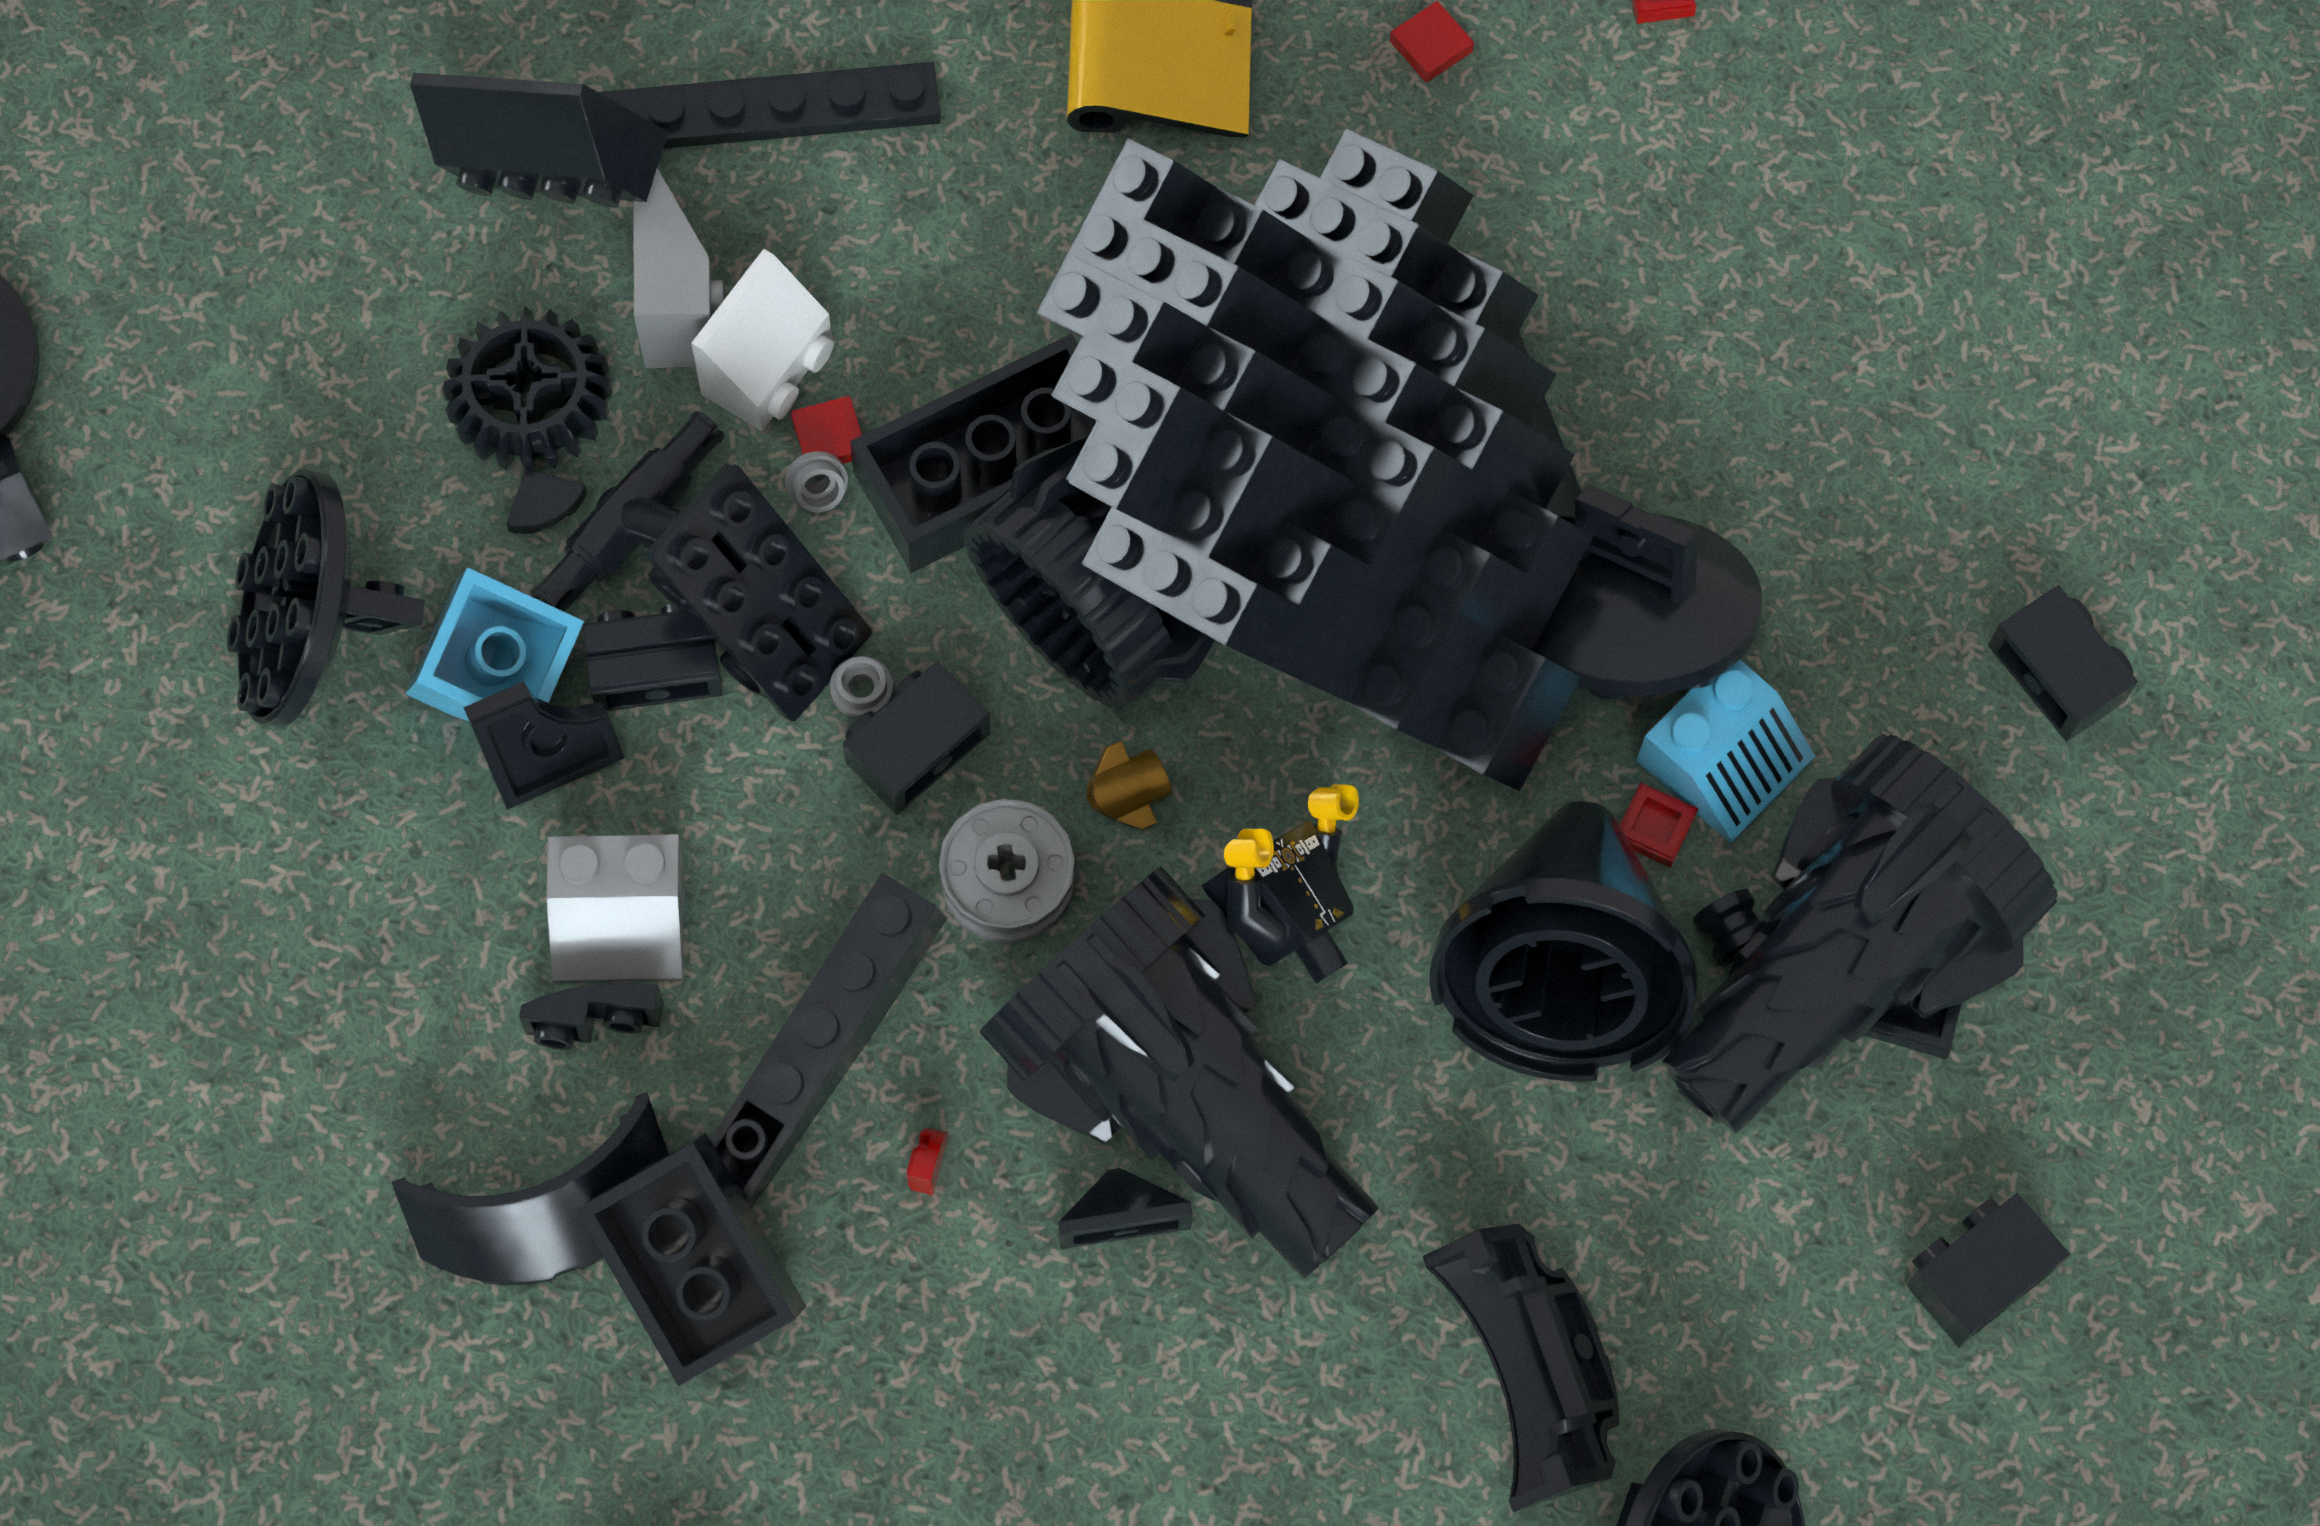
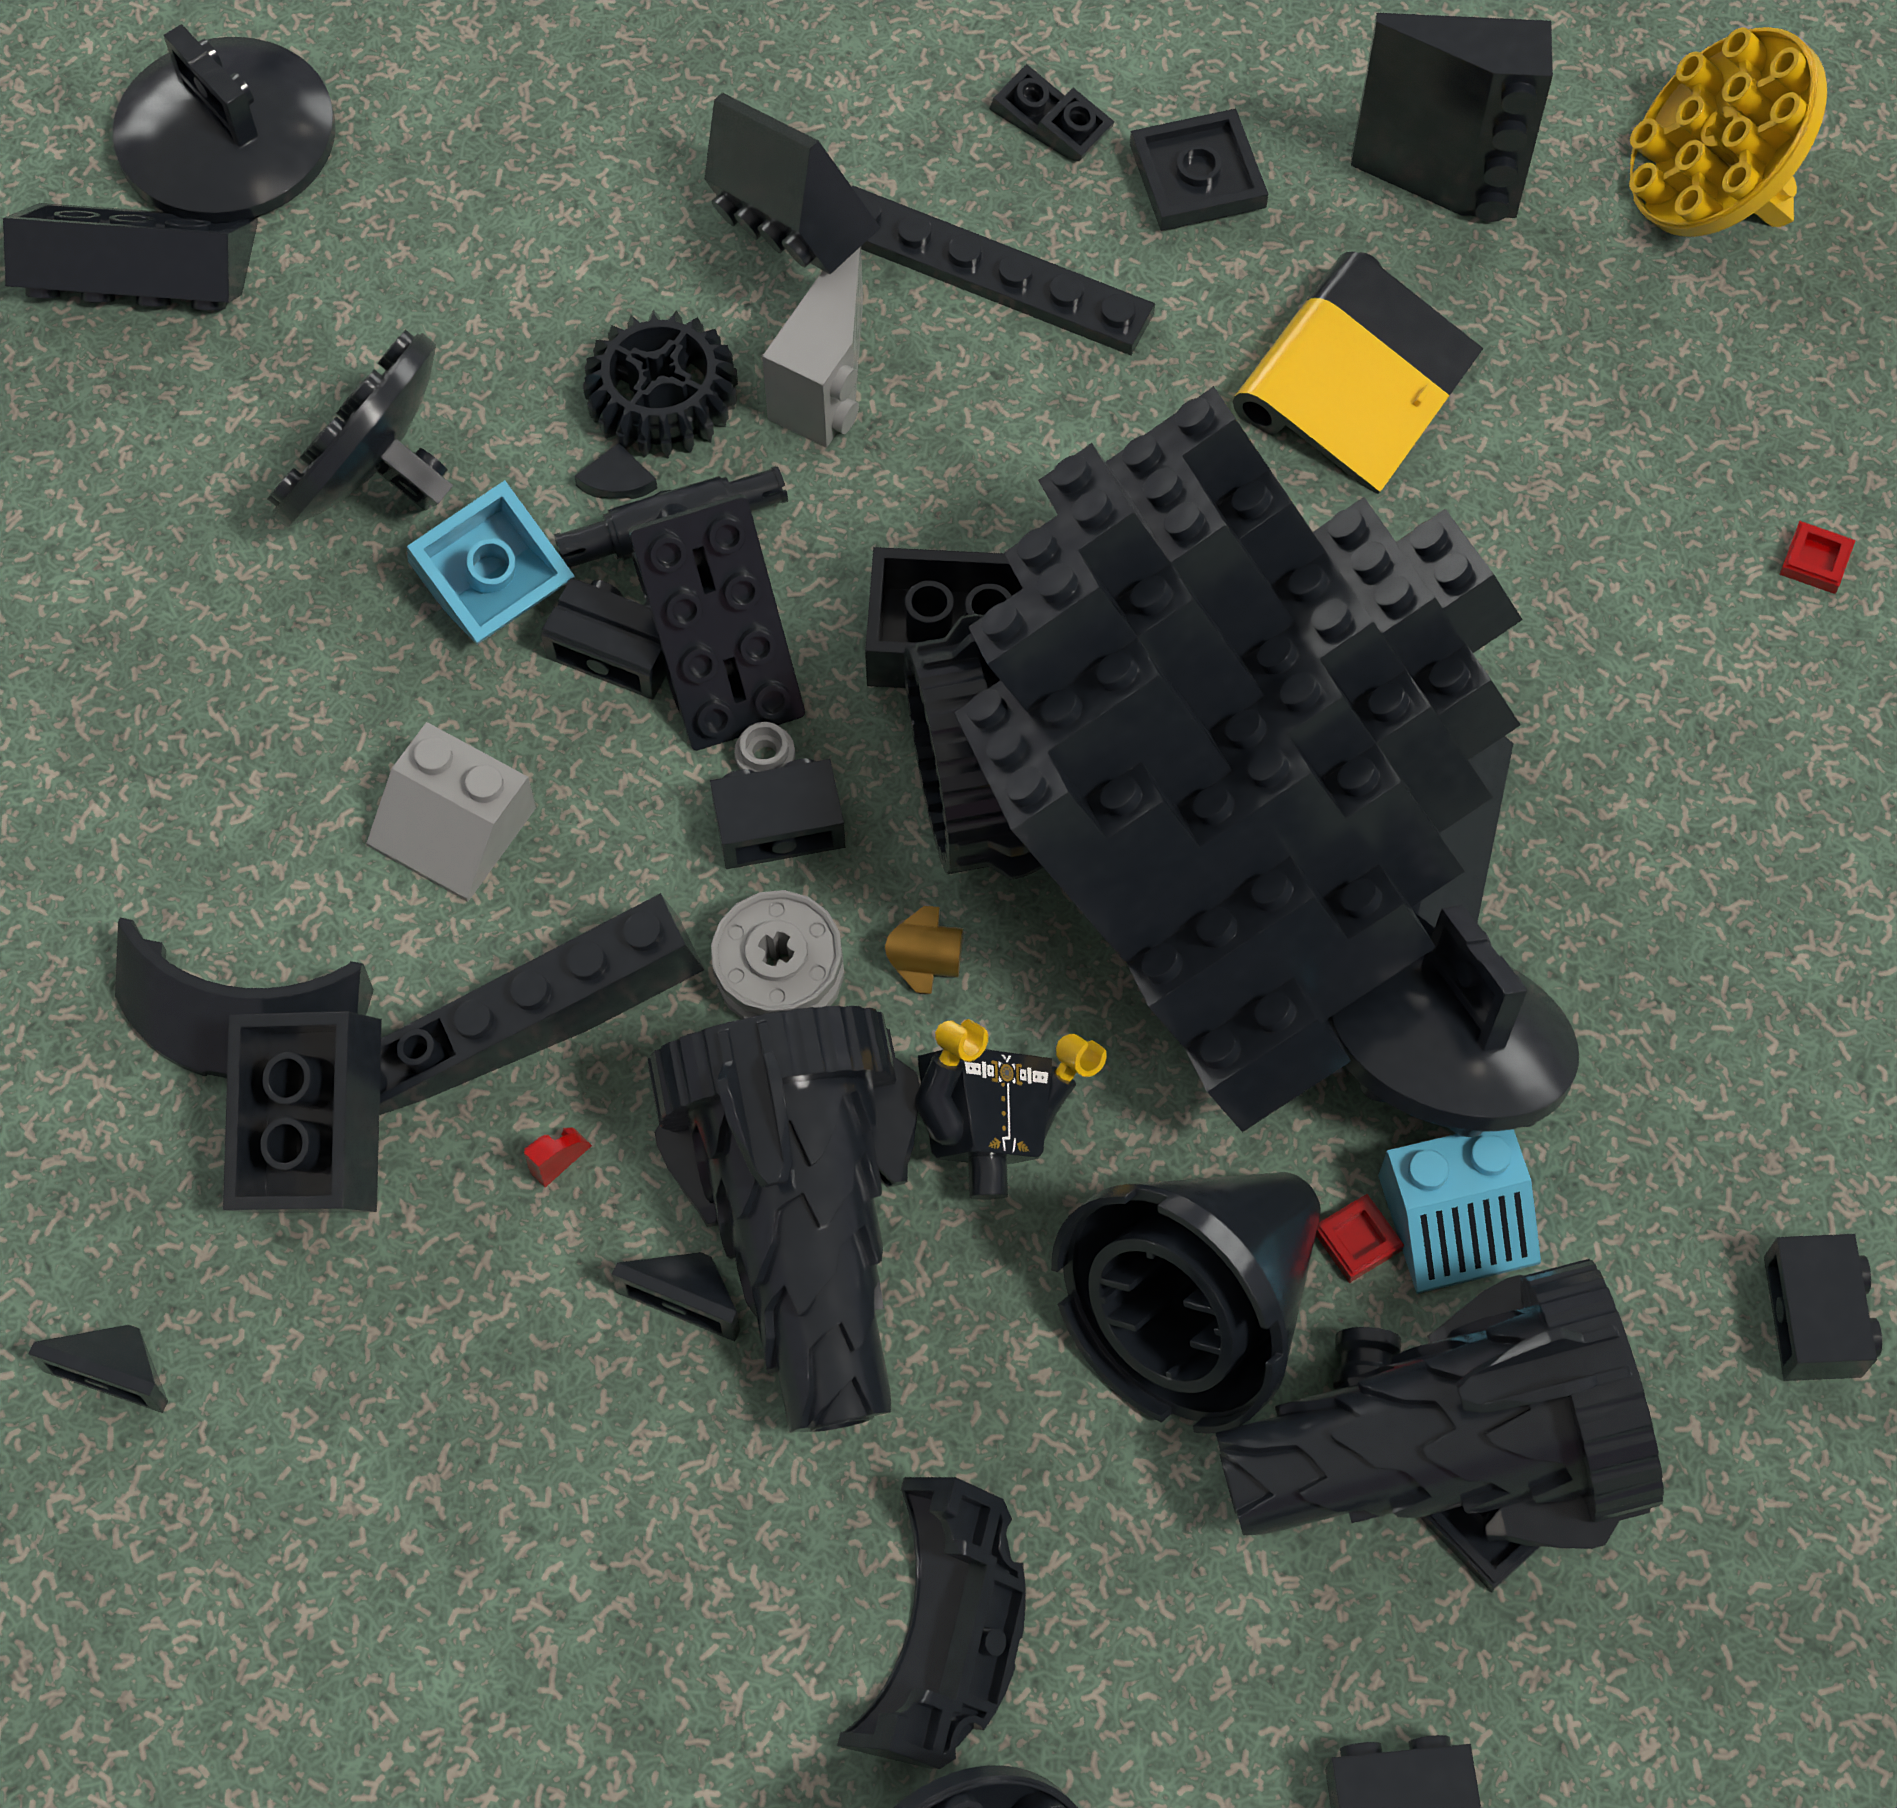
camera: 35 degrees right, 5 degrees down
black tile [463,681,625,810] -> none
black slope [519,983,664,1050] -> none
white slope [691,249,834,431] -> none
light grey plate [785,451,848,513] -> none
red tile [790,395,862,464] -> none
red tile [1389,1,1474,83] -> none

